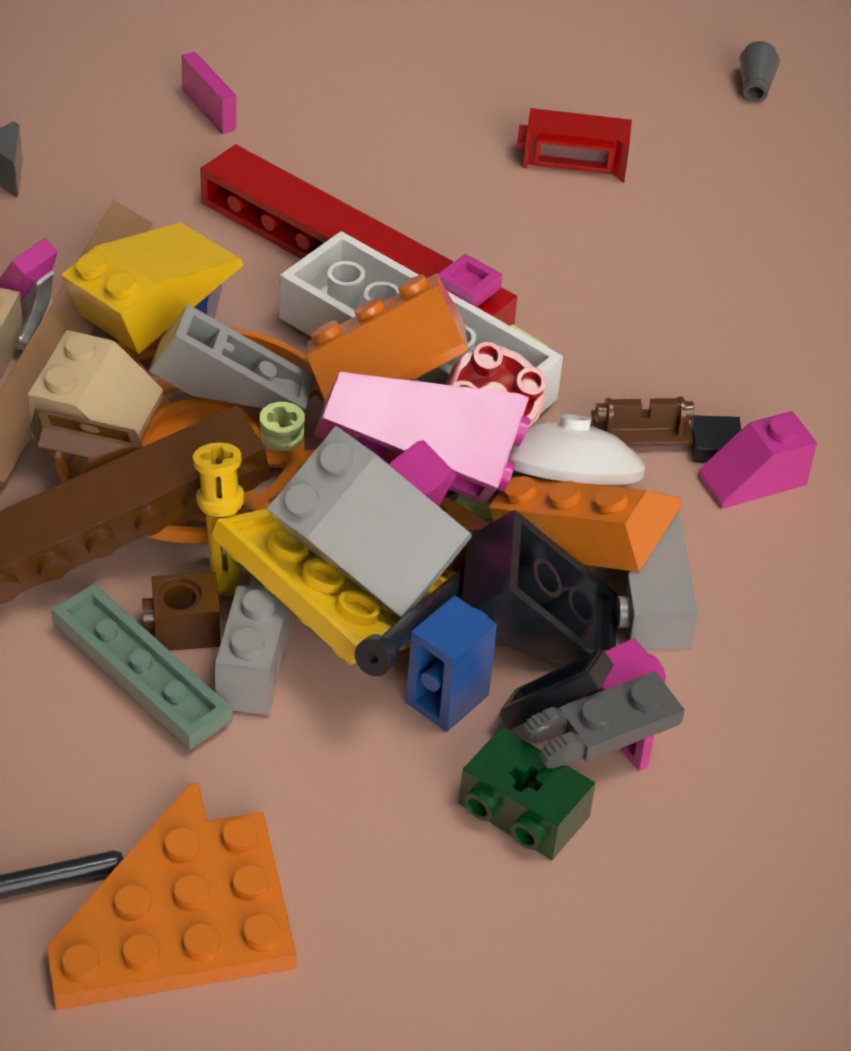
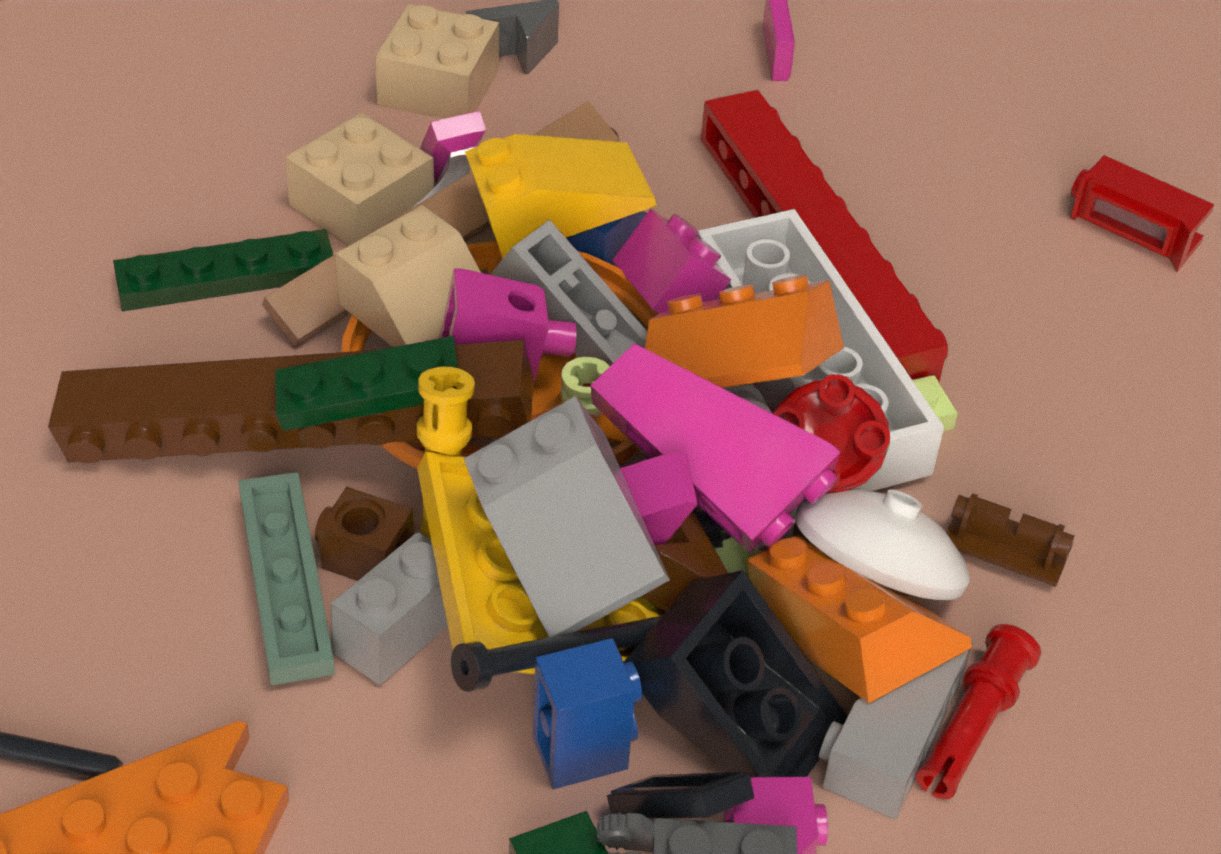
camera: 30 degrees right, 0 degrees up
reddish brown slope [30,408,143,479] -> none
dark pink plate [438,253,502,307] -> none
black tile [690,415,742,461] -> none
dark pink slope [698,411,817,509] -> none
none -> dark green plate [275,336,460,431]
none -> dark pink torso [439,268,577,382]
none -> dark pink brick [612,209,732,314]
none -> red pin [915,624,1042,799]

